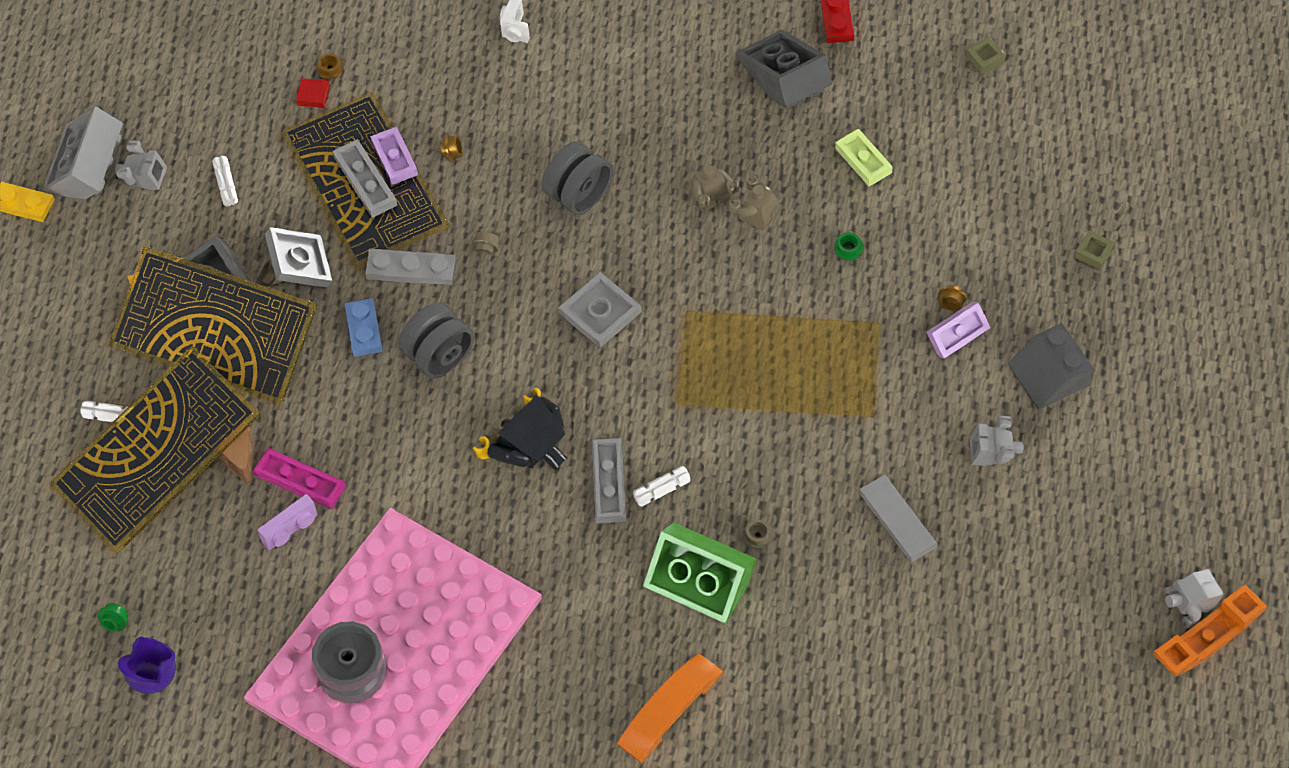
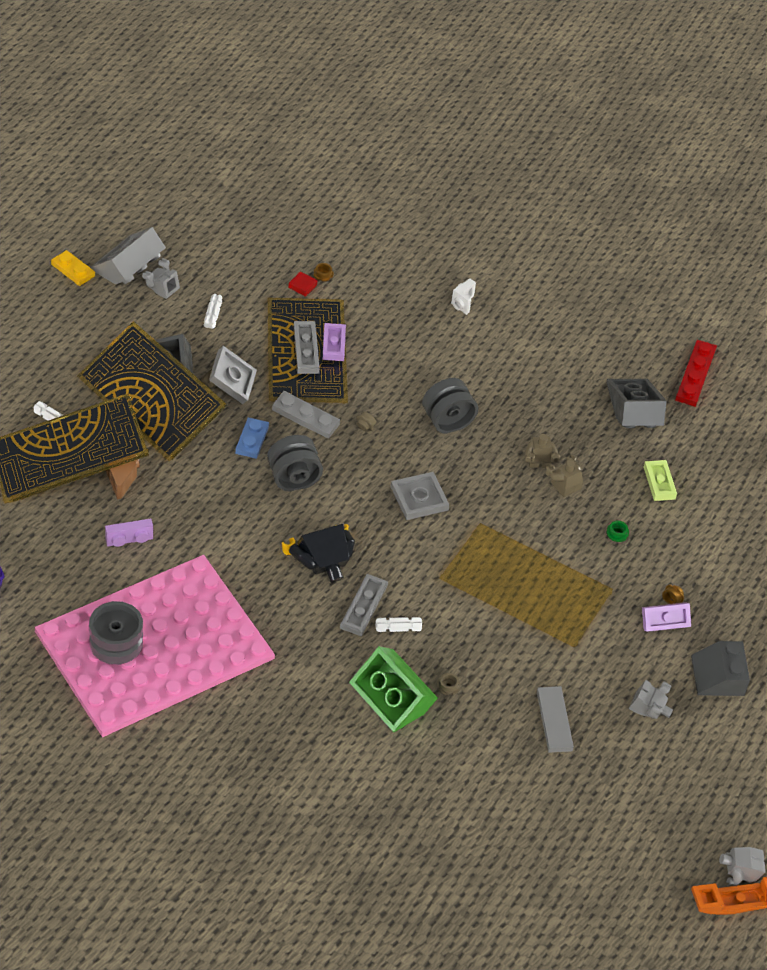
camera: 15 degrees right, 10 degrees down
dark pink tile [252,448,346,510] -> none
pearl gold plate [440,134,463,162] -> none
orange slope [617,653,724,763] -> none

